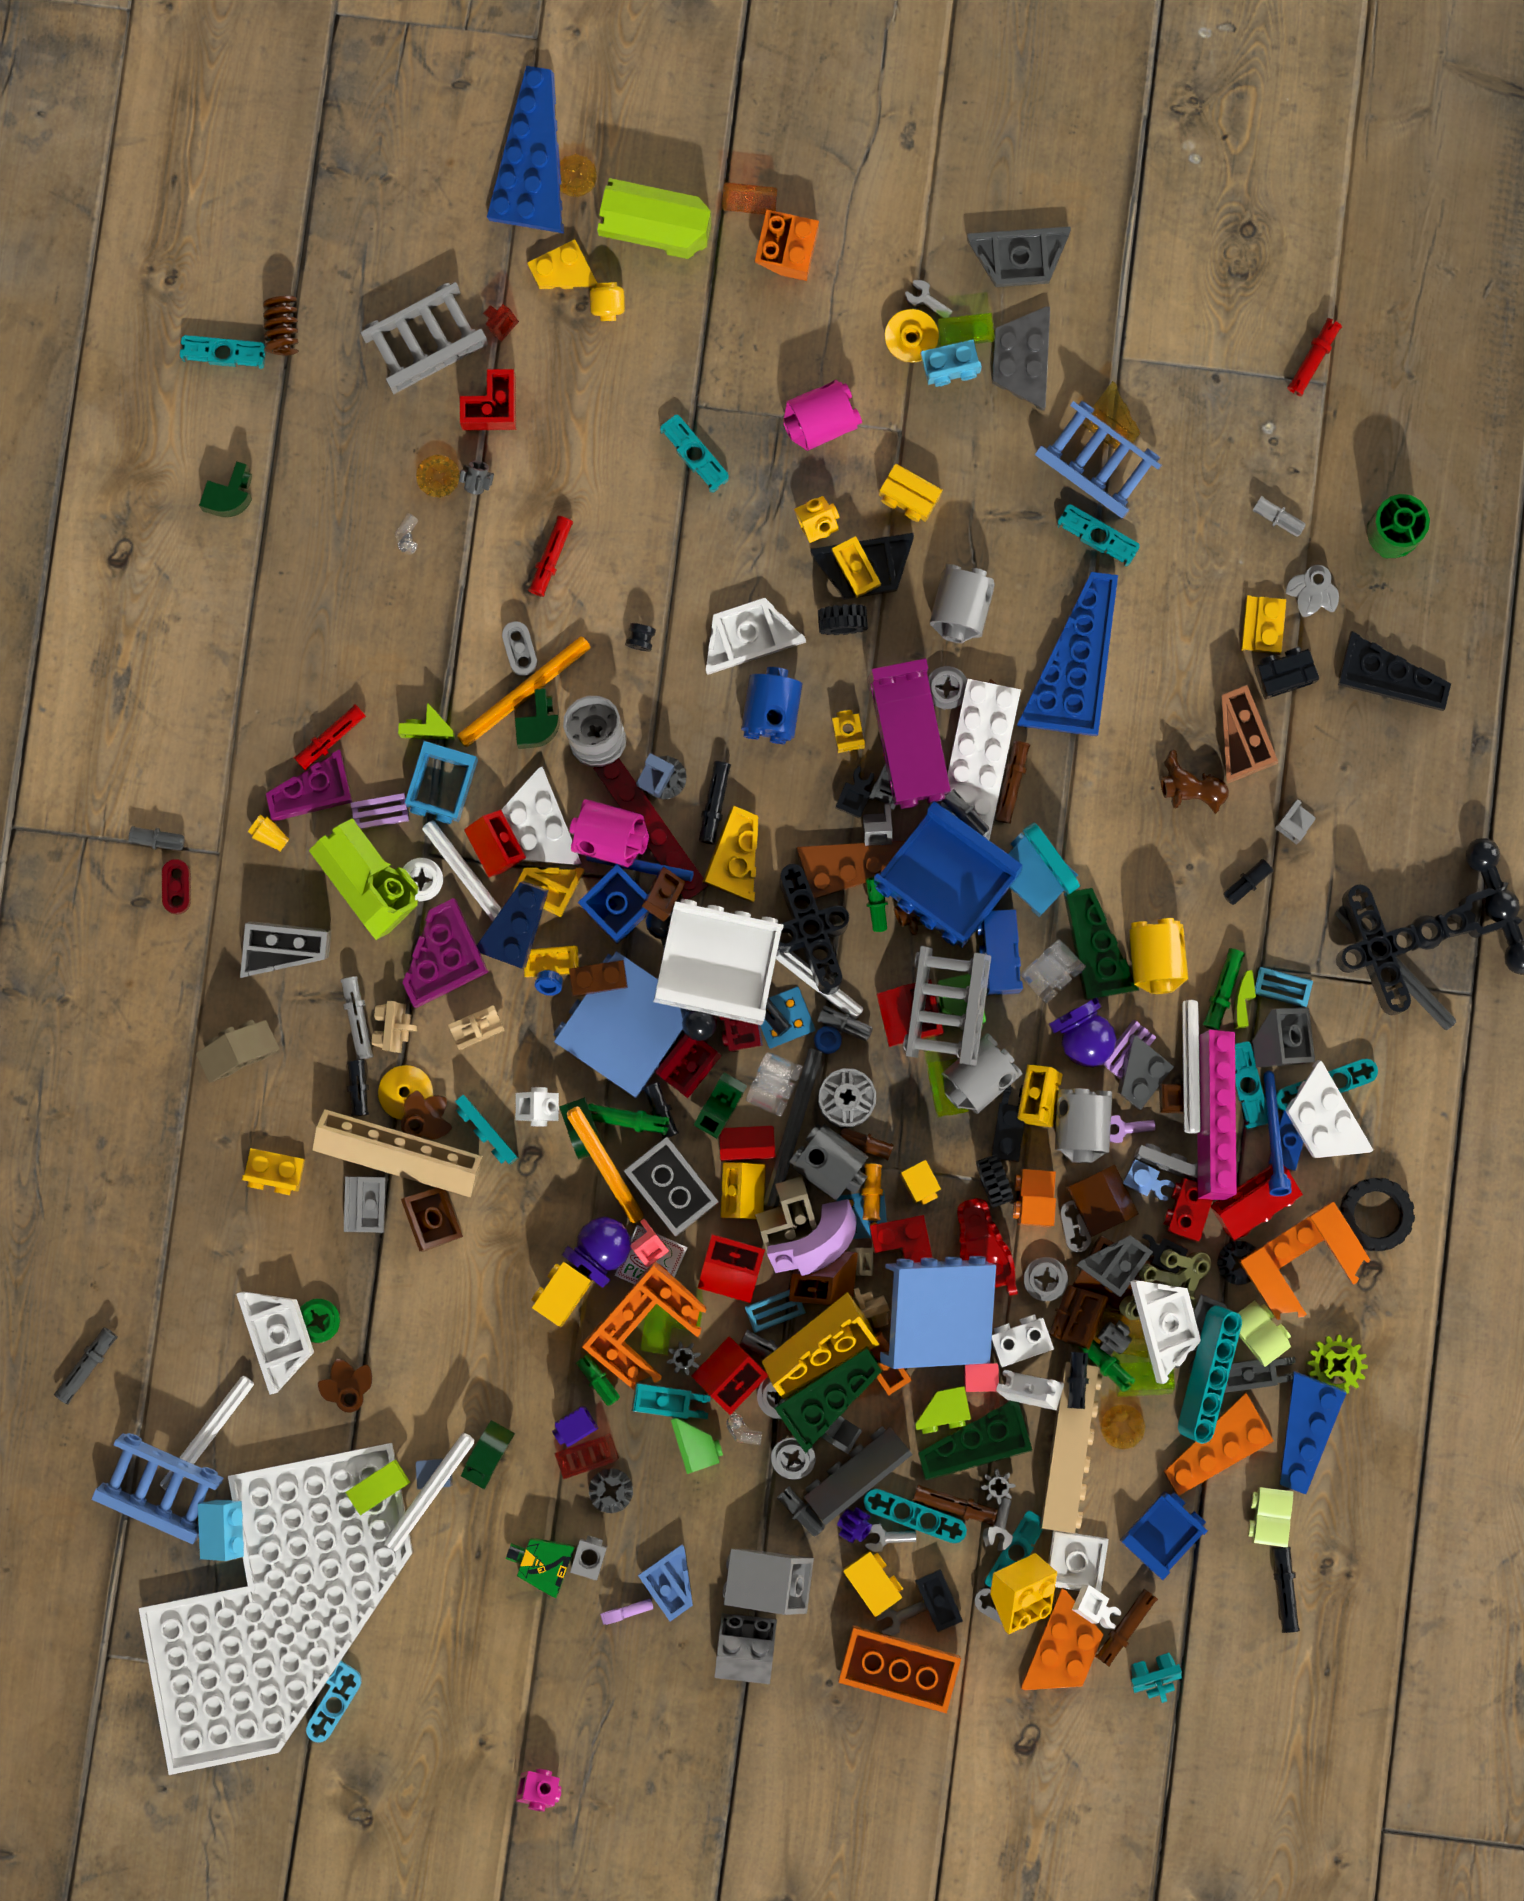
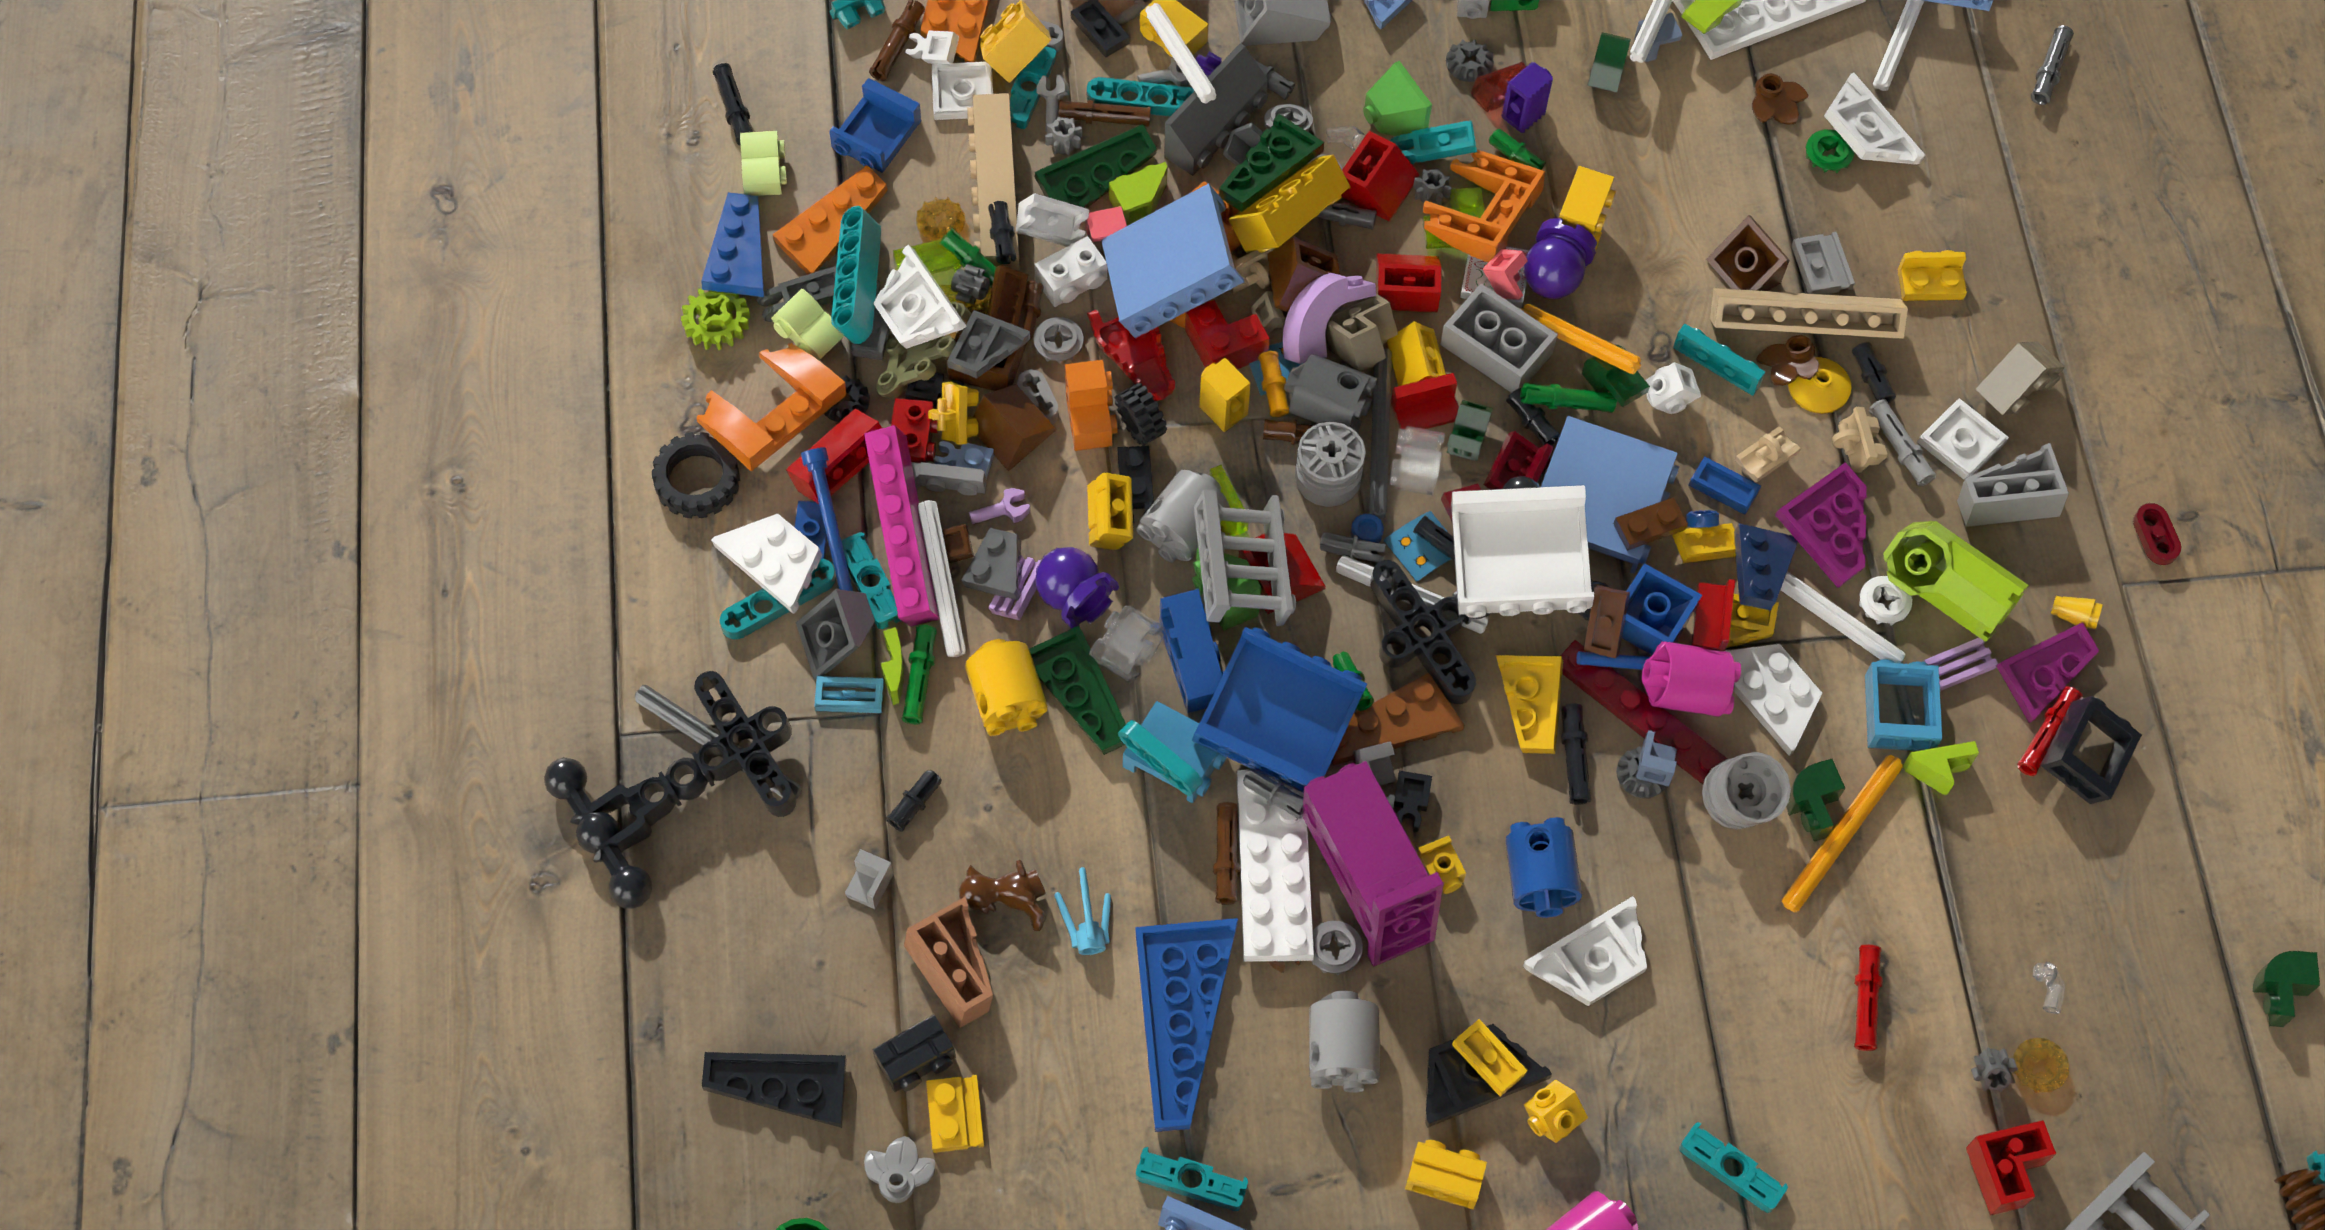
camera: 165 degrees right, 20 degrees down
dark grey axle [129,826,185,851] -> none
red brick [464,810,526,878] -> none
light grey plate [502,621,537,676] -> none
black wheel [625,623,656,652] -> none
medium azure tile [745,1290,806,1333] -> none
black tyre [818,604,868,635] -> none
light grey cylinder [1055,1088,1112,1163] -> none
none -> yellow hips [928,382,979,445]
none -> medium azure plant [1054,867,1111,955]
none -> white axle [1145,3,1217,104]
none -> blue tile [1688,456,1761,515]
none -> red panel [1691,579,1735,651]
none -> white tile [1917,398,2009,479]
none -> black window [2040,696,2142,804]

